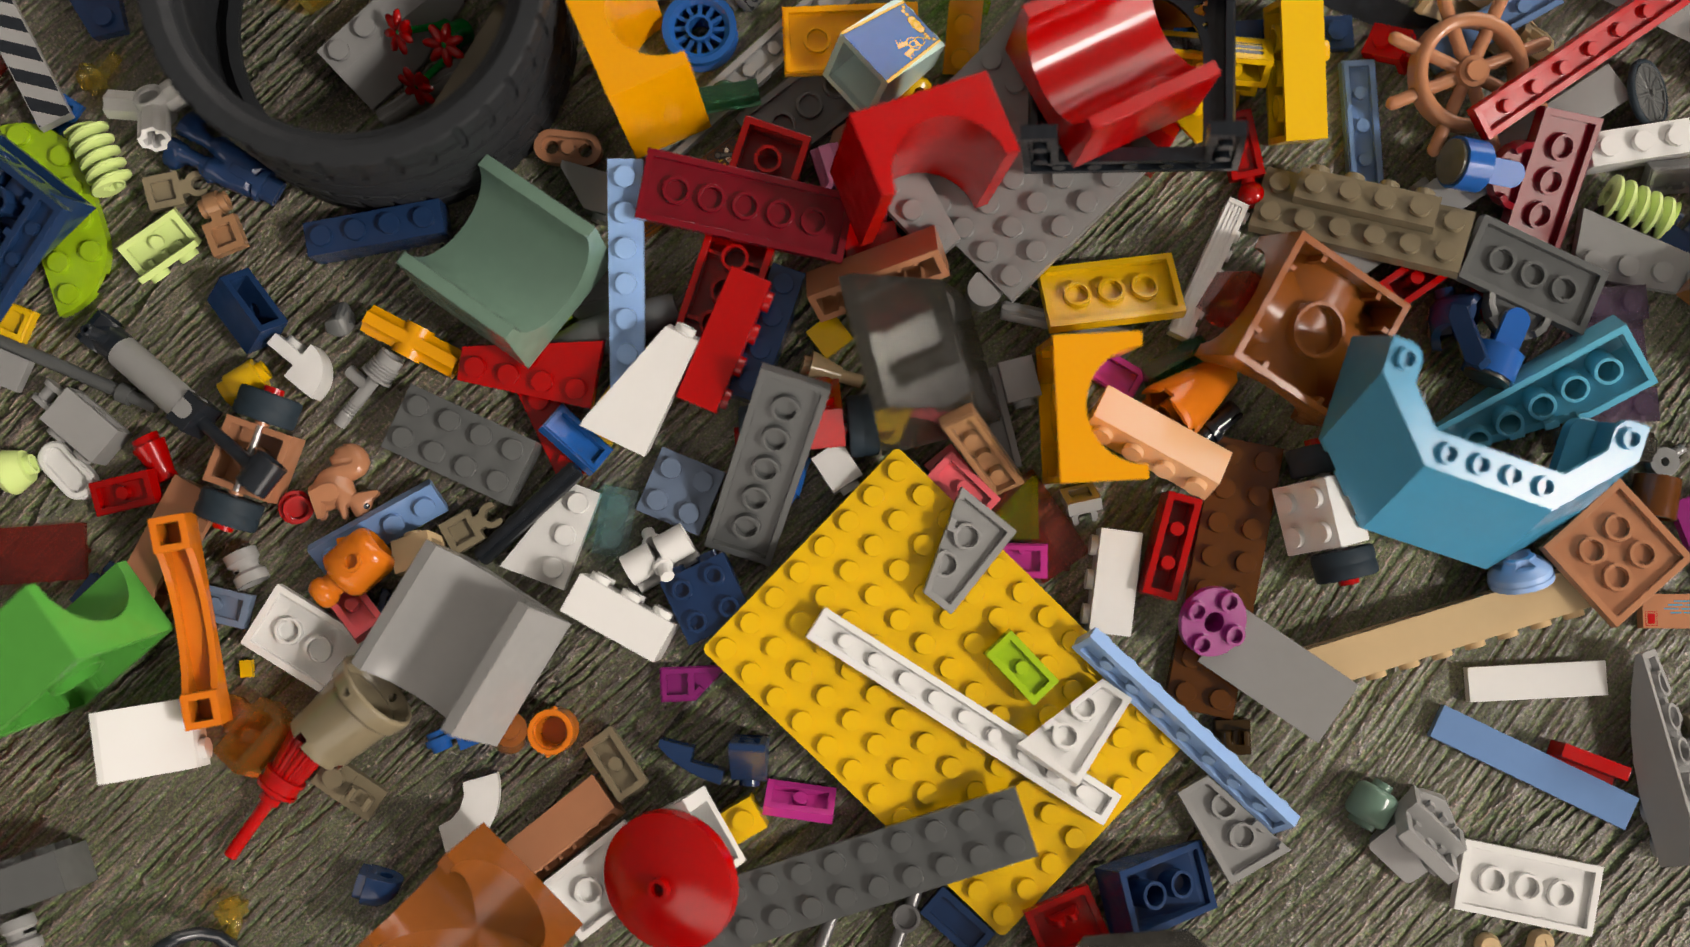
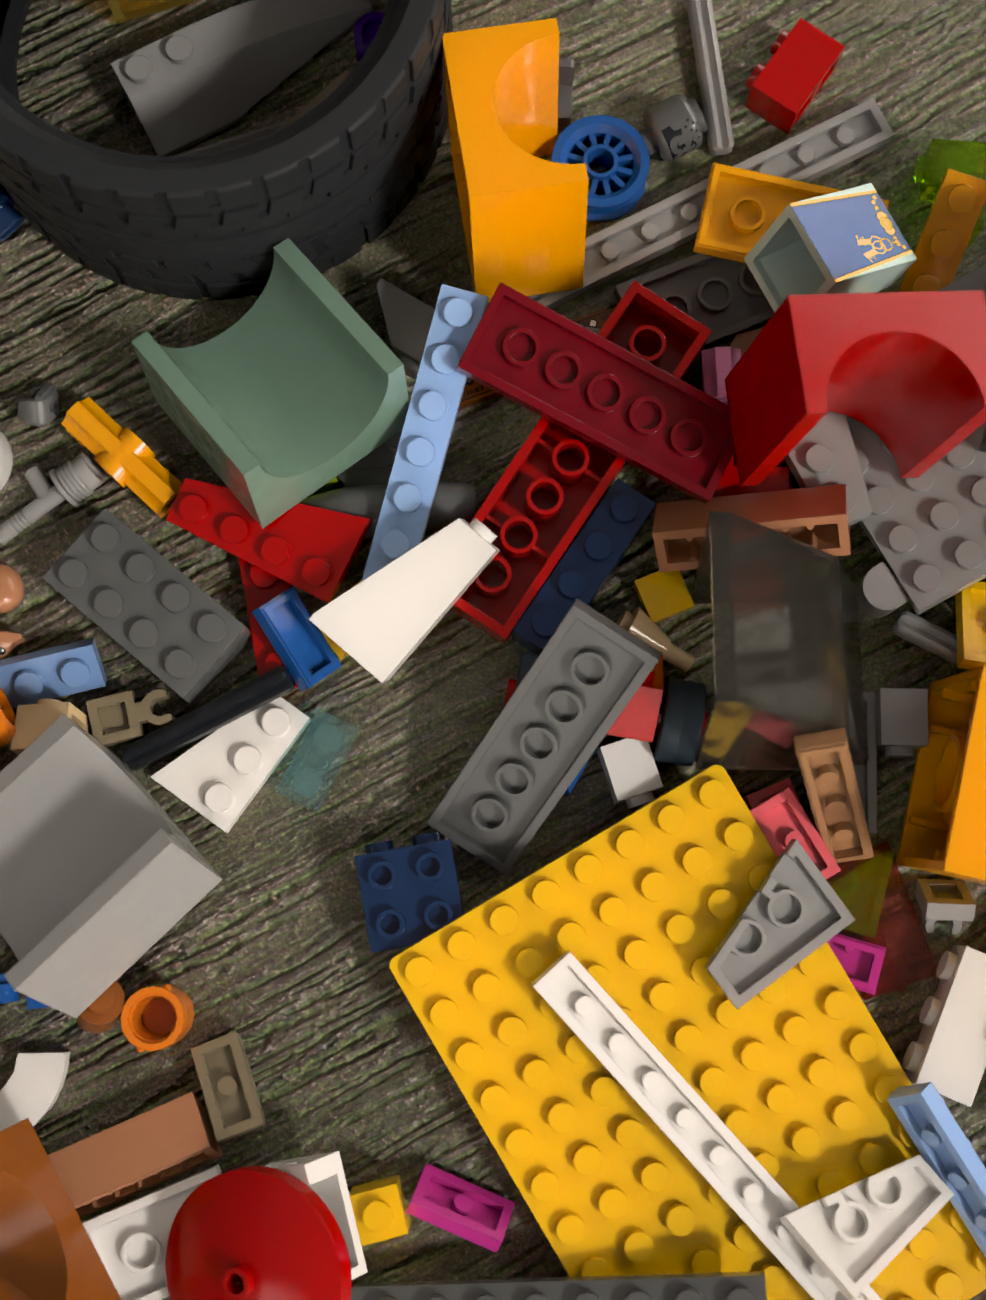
camera: 15 degrees right, 5 degrees down
dark blue brick [302,198,454,265] -> none
red plant [384,9,474,105] -> none
nougat plate [534,129,603,168] -> none
white brick [560,571,680,662] -> none
white pin [619,523,700,593] -> none
sand blue plate [635,446,726,536] -> none
dark blue slope [658,736,726,785] -> none
magenta tile [659,665,723,702] -> none
red brick [676,266,775,415] -> none
clear green plate [699,79,761,114] -> none
dark blue slope [728,734,770,787] -> none
lime plate [984,629,1059,705] -> none

